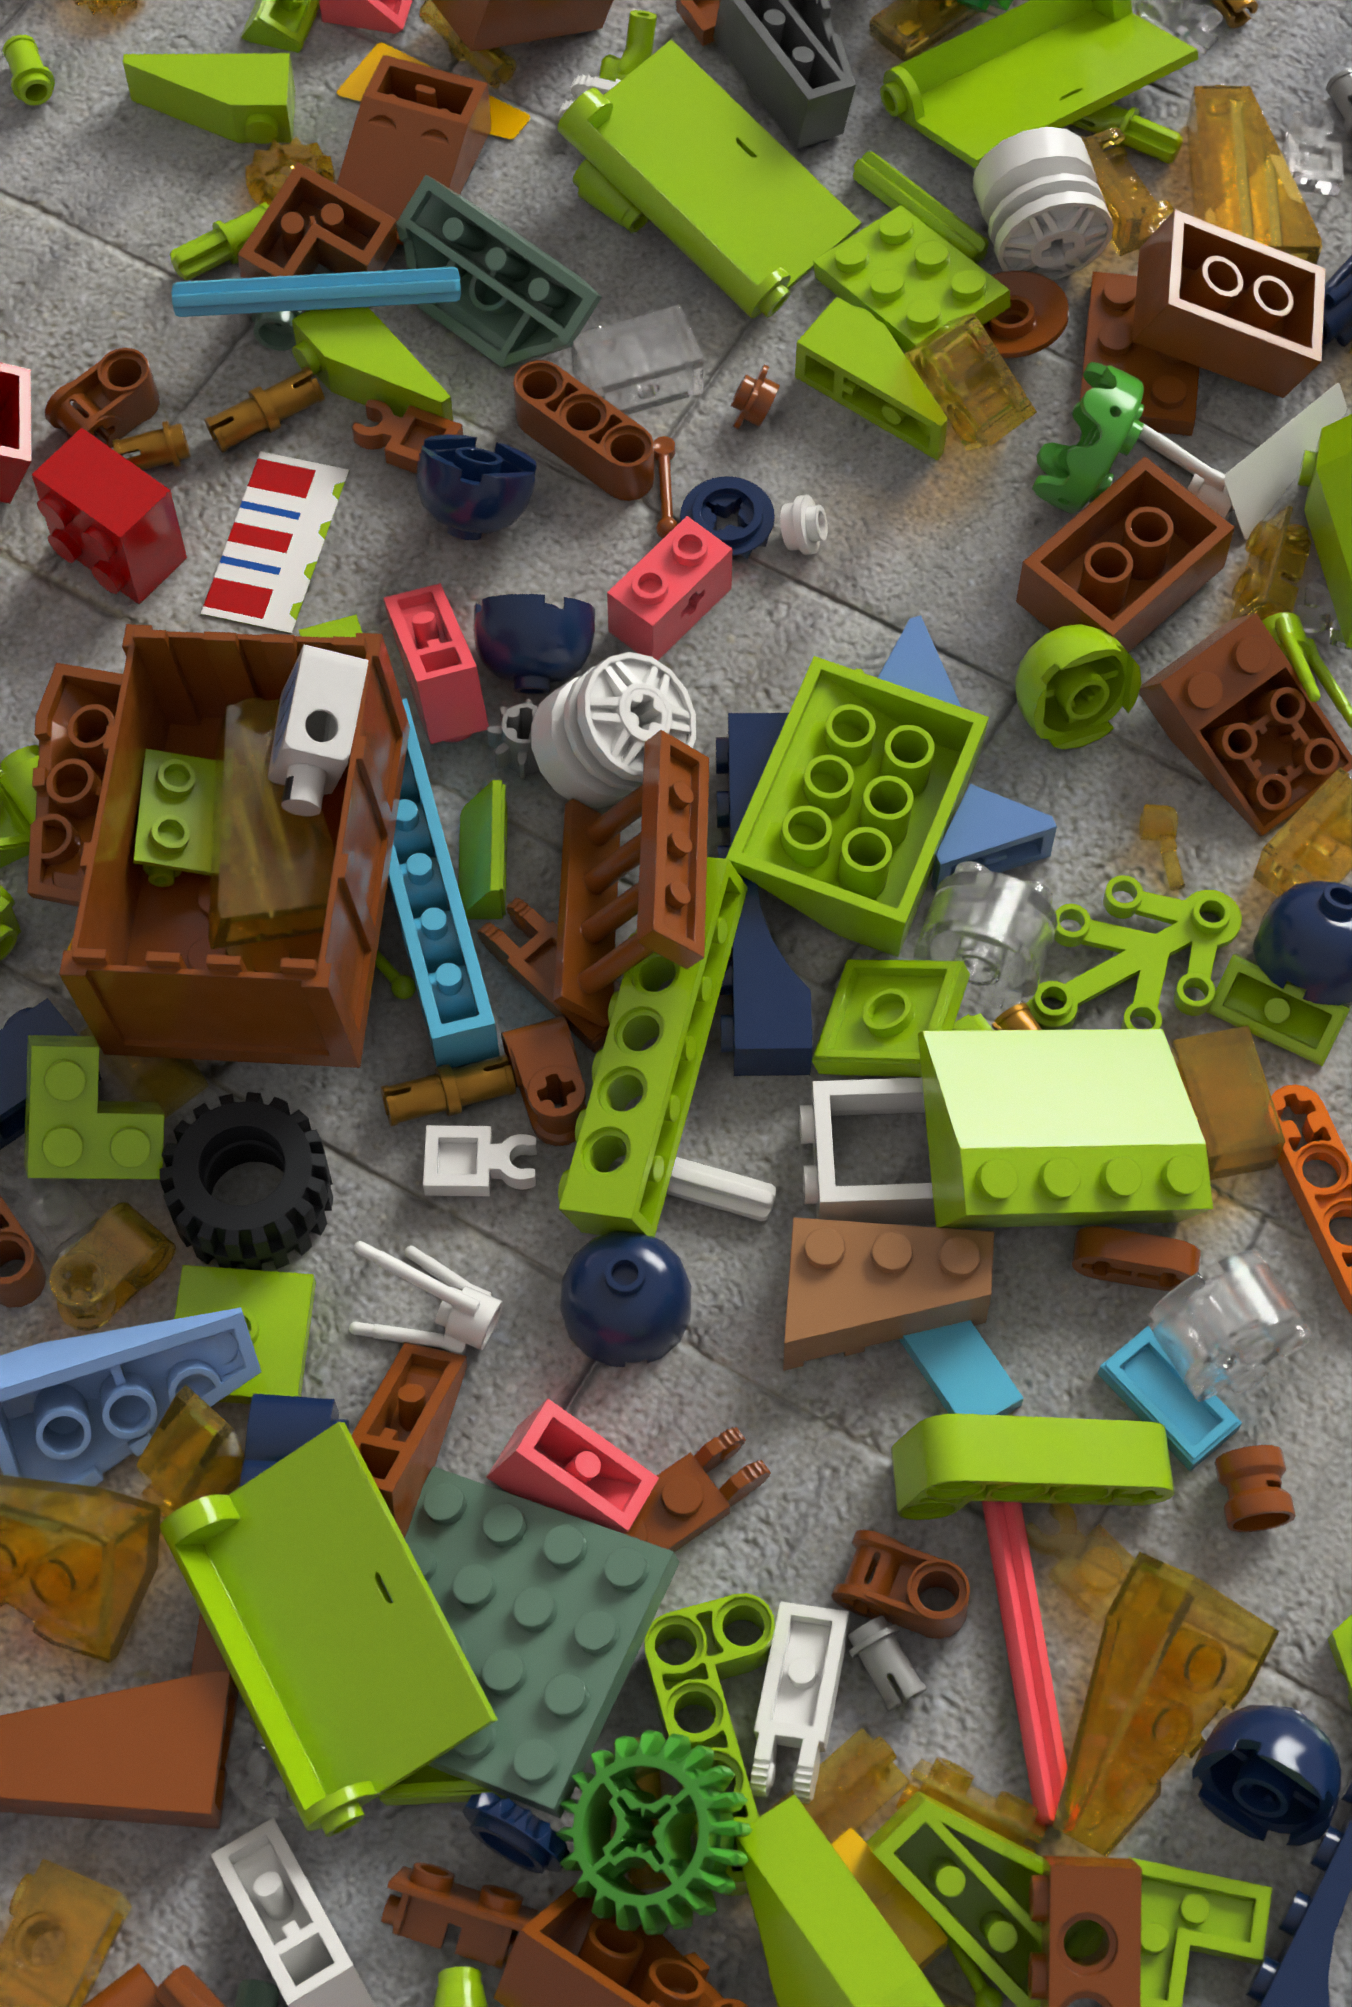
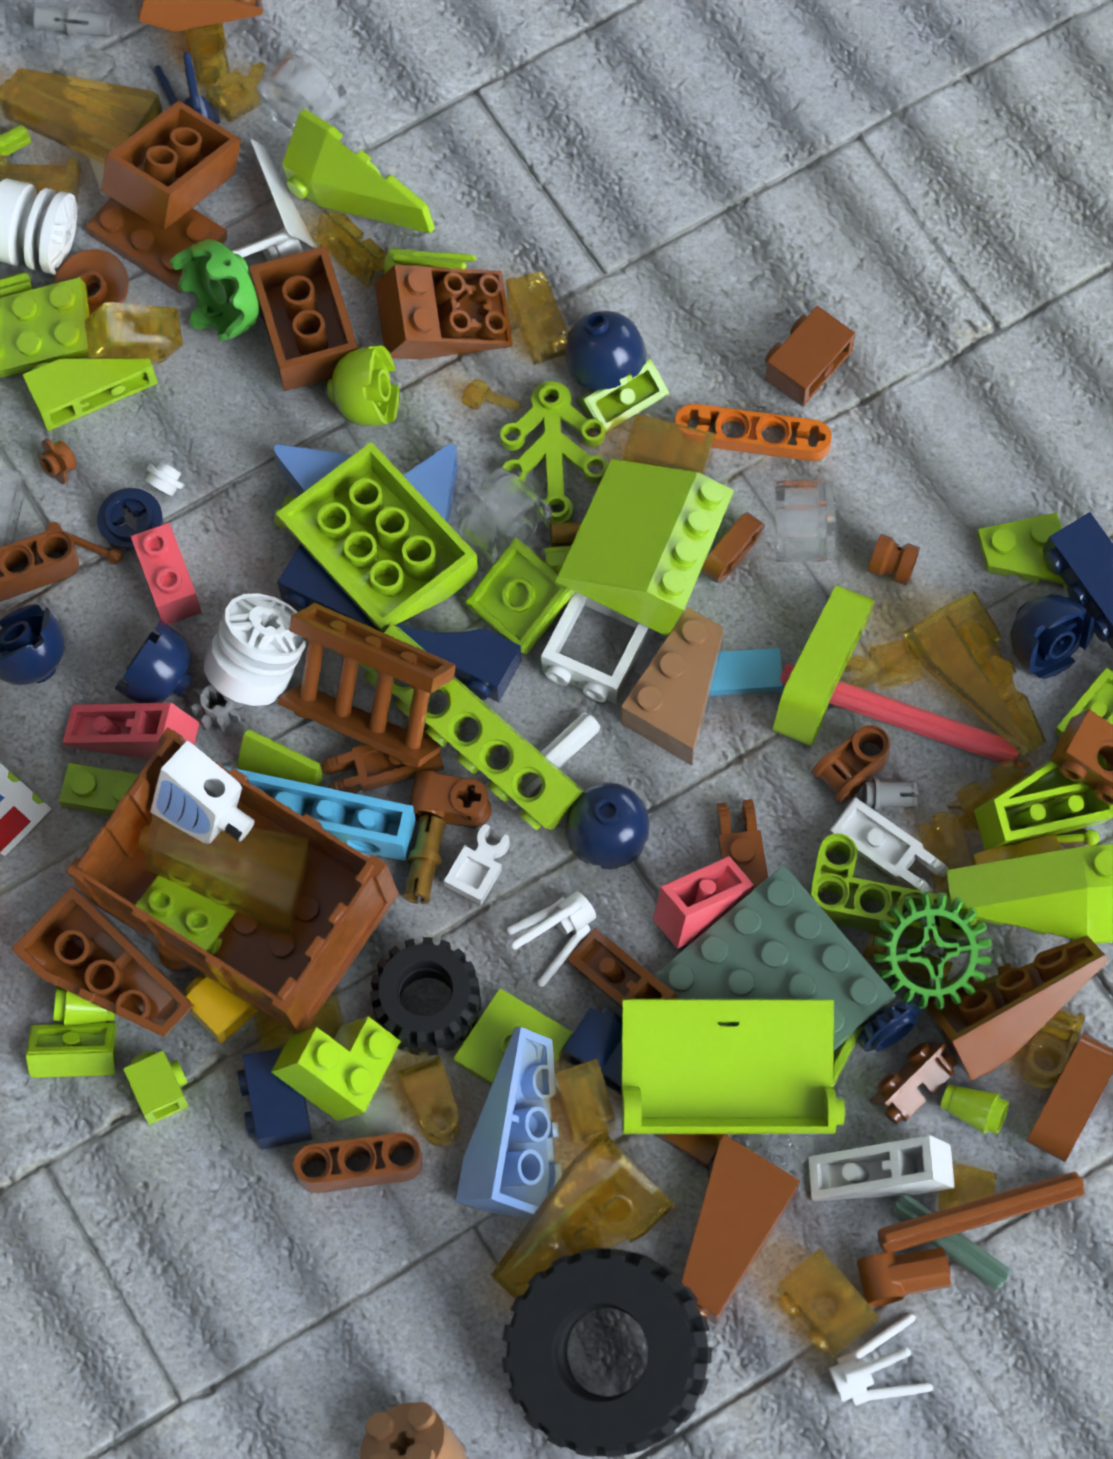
camera: 60 degrees left, 5 degrees up
medium azure tile [1097,1325,1242,1472] -> none

